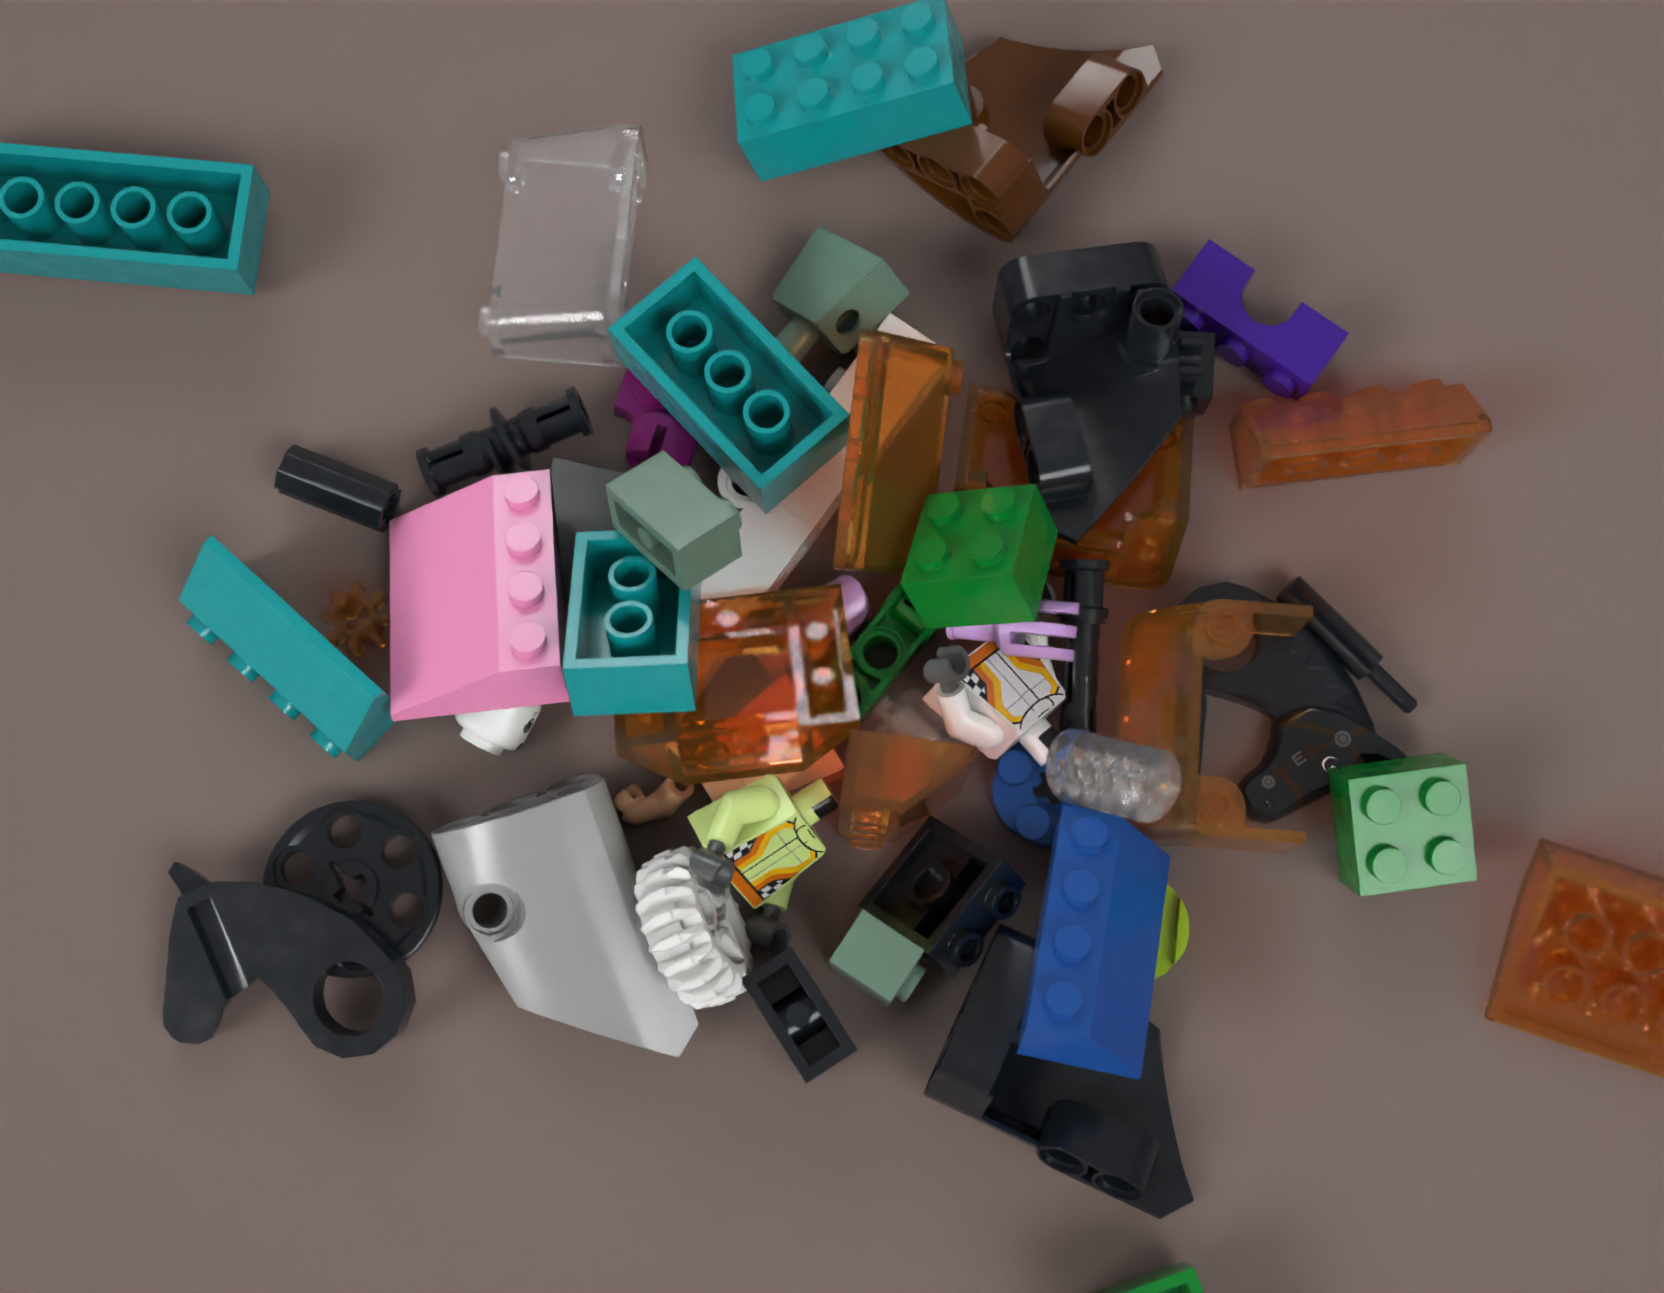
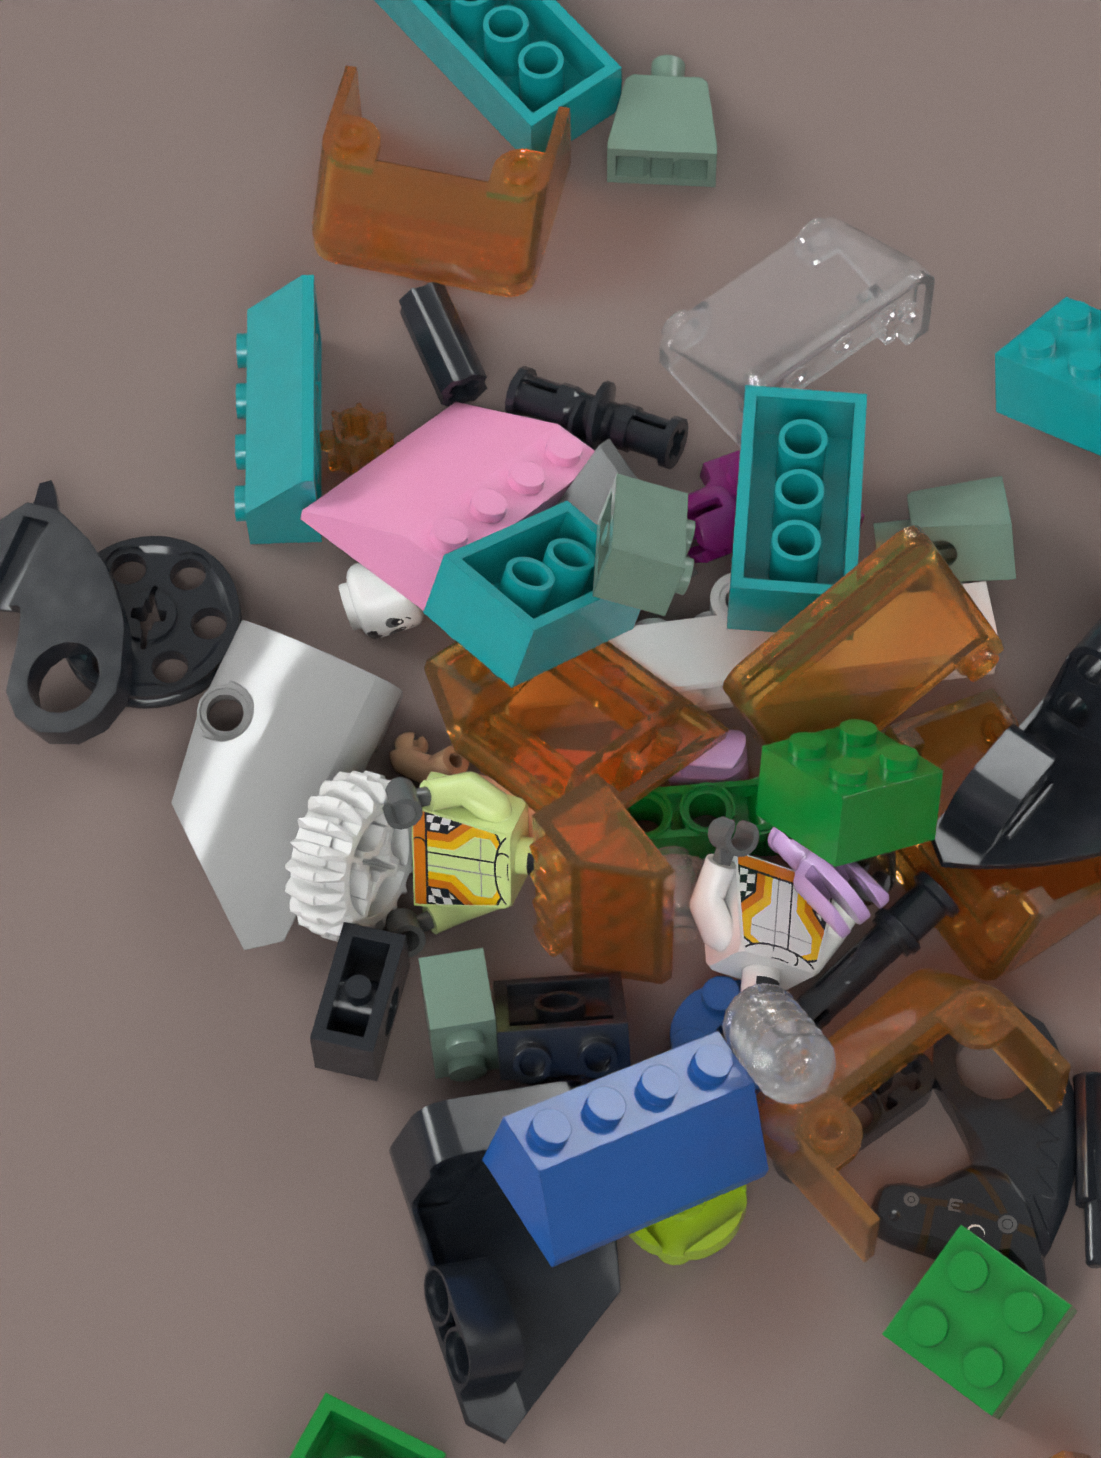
camera: 50 degrees right, 15 degrees down
none -> clear orange windscreen [312,65,571,297]
none -> sand green torso [607,55,717,187]

